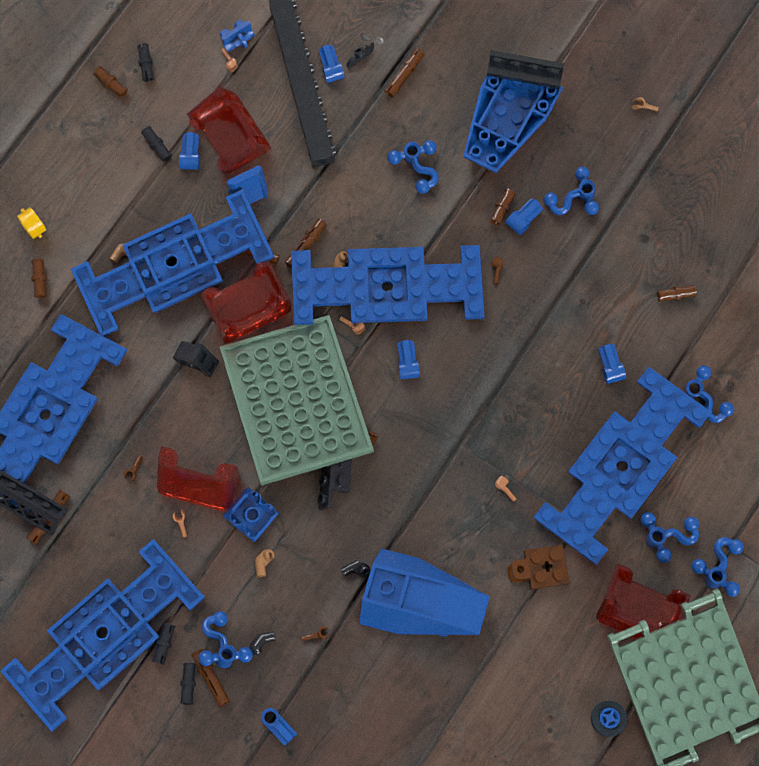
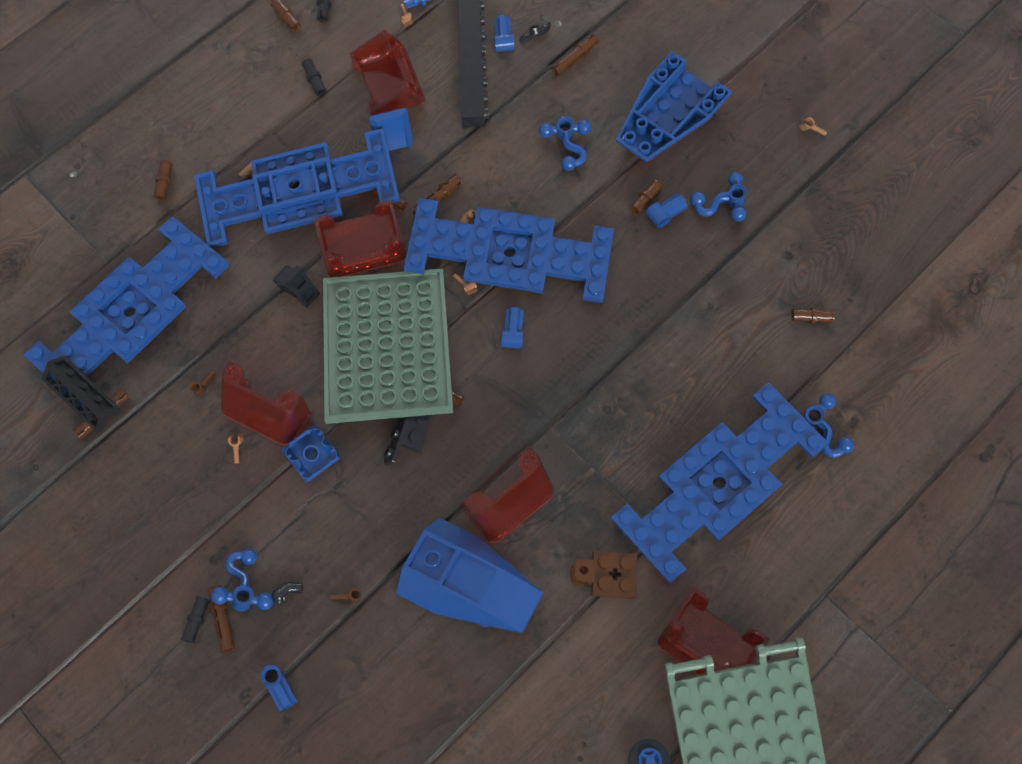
camera: 15 degrees right, 5 degrees down
blue piece [0,539,205,732] -> none
yellow piece [17,207,46,239] -> none
black pin [152,623,176,665] -> none
blue piece [179,132,199,170] -> none
medium nougat arm [255,549,274,577] -> none
black arm [341,560,370,577] -> none
black fence [487,50,564,89] -> none
reddish brown hand [491,256,503,284] -> none
nougat hand [495,476,516,502] -> none
blue piece [598,344,626,384] -> none
blue piece [641,512,699,563] -> none
blue piece [691,537,744,597] -> none
none -> clear red windscreen [463,446,554,543]

